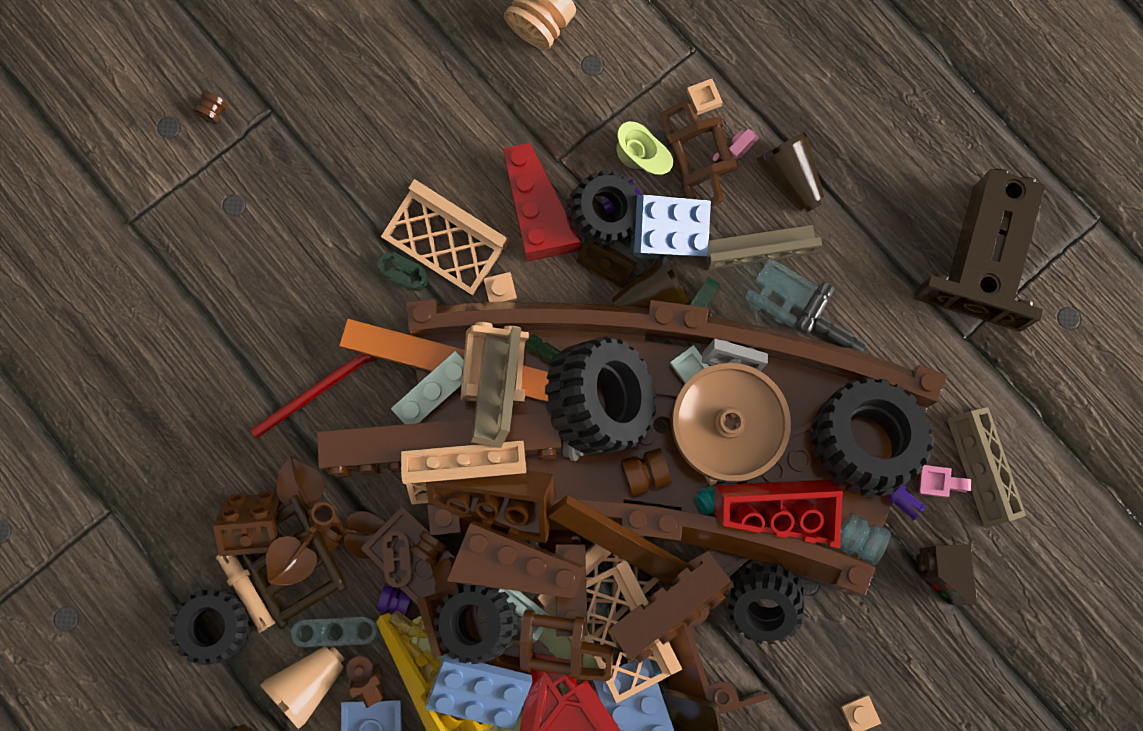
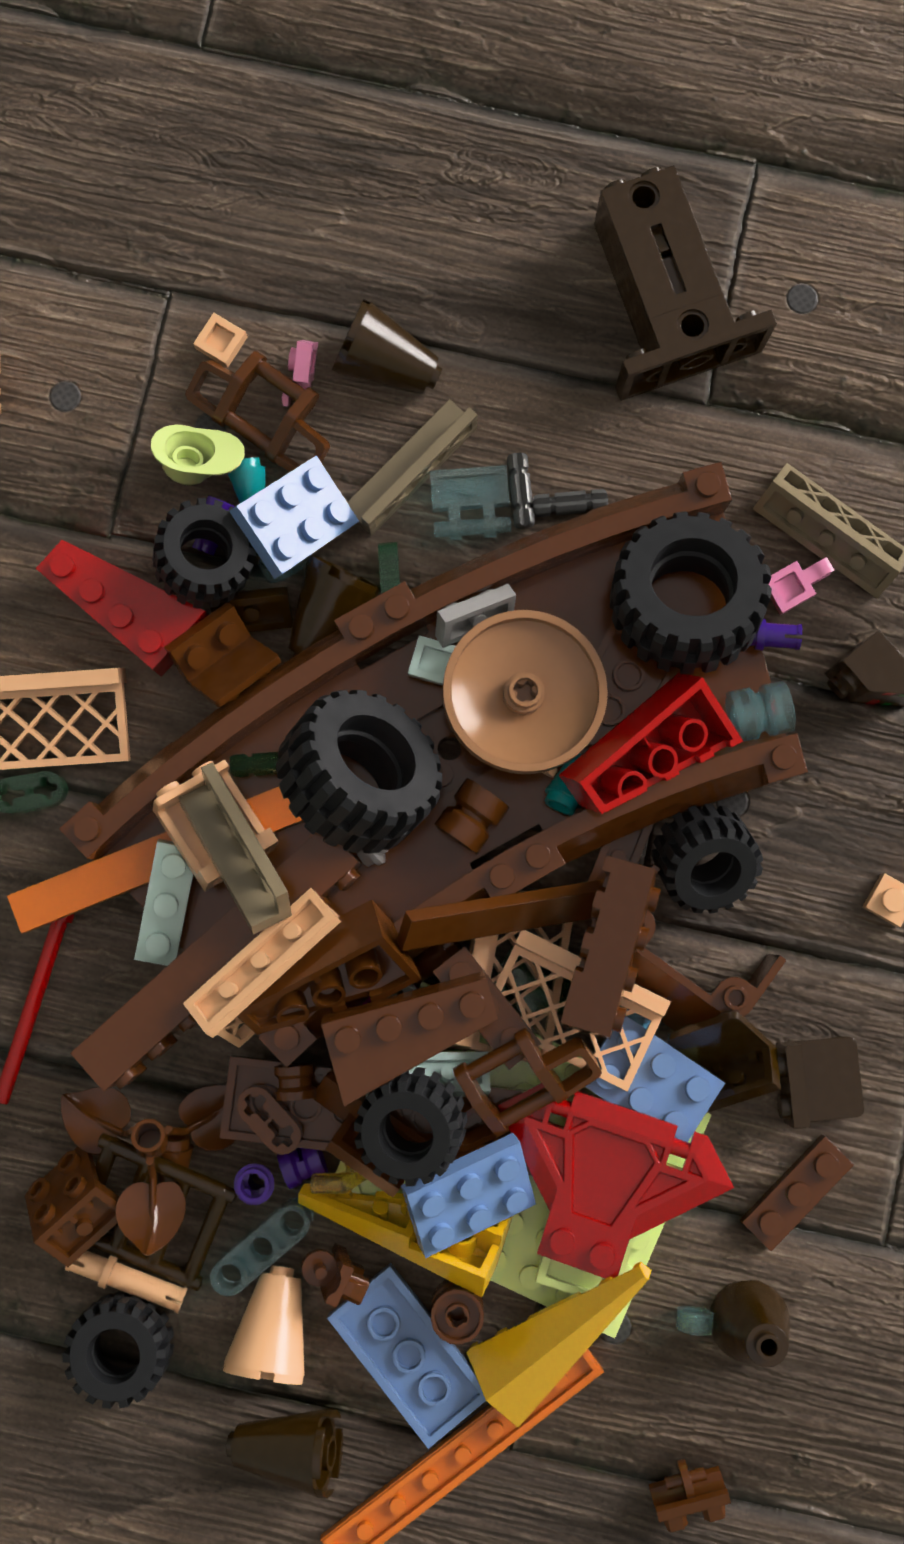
camera: 35 degrees left, 5 degrees up
light nougat plate [484,272,517,303] -> none
none -> reddish brown bracket [164,603,281,707]
none -> teal cone [228,457,266,503]
none -> dark purple cone [234,1164,274,1205]

